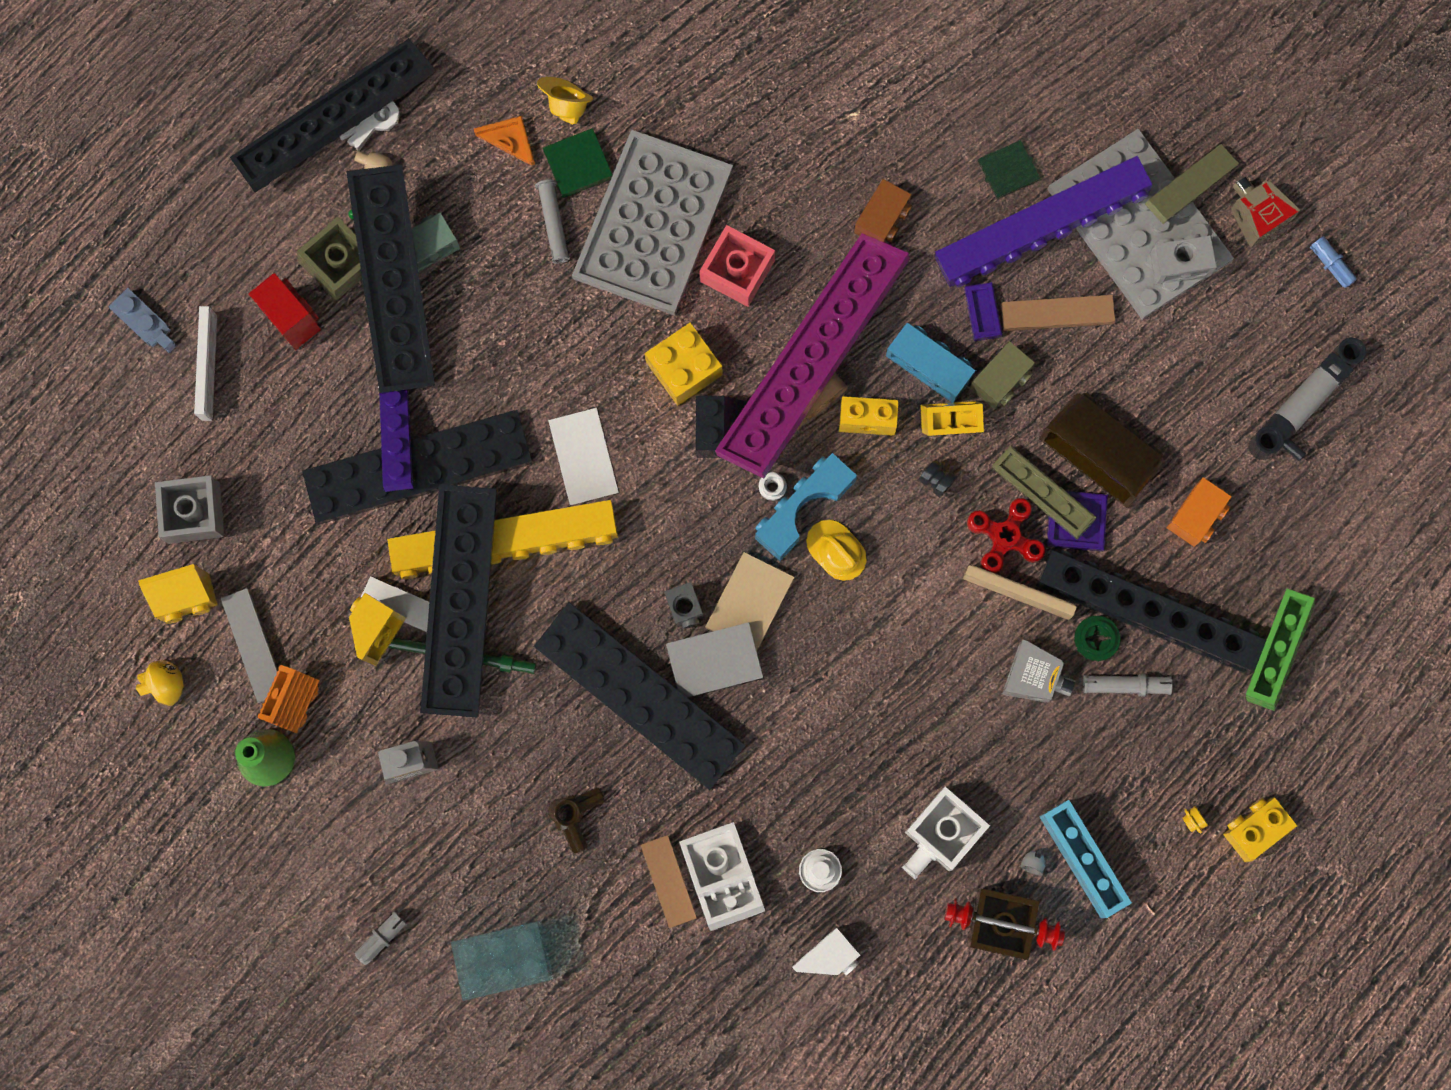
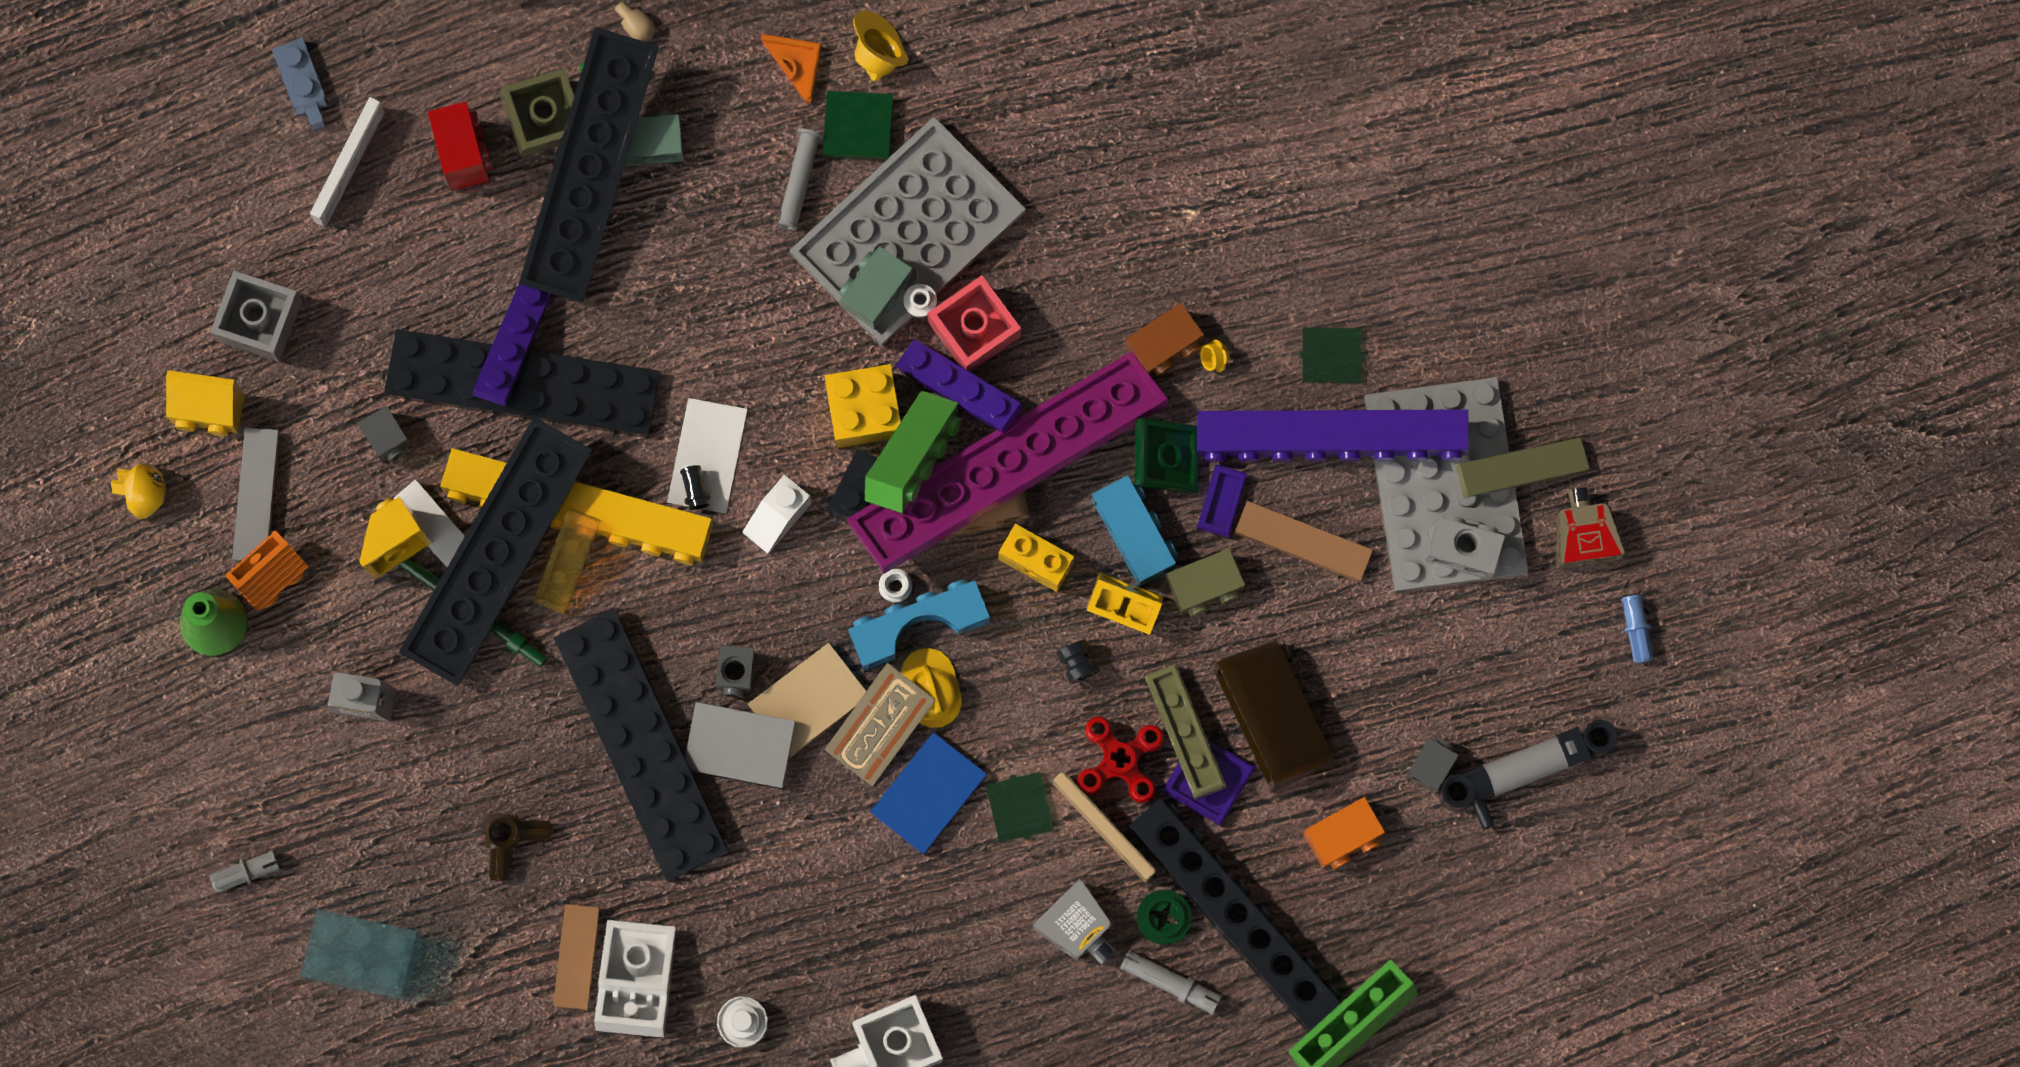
camera: 20 degrees right, 0 degrees up
none -> dark grey brick [358,406,411,463]
none -> clear yellow tile [533,508,601,614]
none -> black pin [680,465,711,510]
none -> white slope [742,475,812,554]
none -> dark tan sticker [824,663,935,787]
none -> sand green brick [839,246,913,329]
none -> bright green brick [865,391,961,513]
none -> blue tile [870,732,987,855]
none -> dark purple plate [895,339,1023,434]
none -> white plate [903,284,937,317]
none -> clear green piece [986,772,1054,843]
none -> dark green tile [1134,418,1199,494]
none -> yellow plate [1200,340,1230,372]
none -> dark grey brick [1406,738,1458,794]

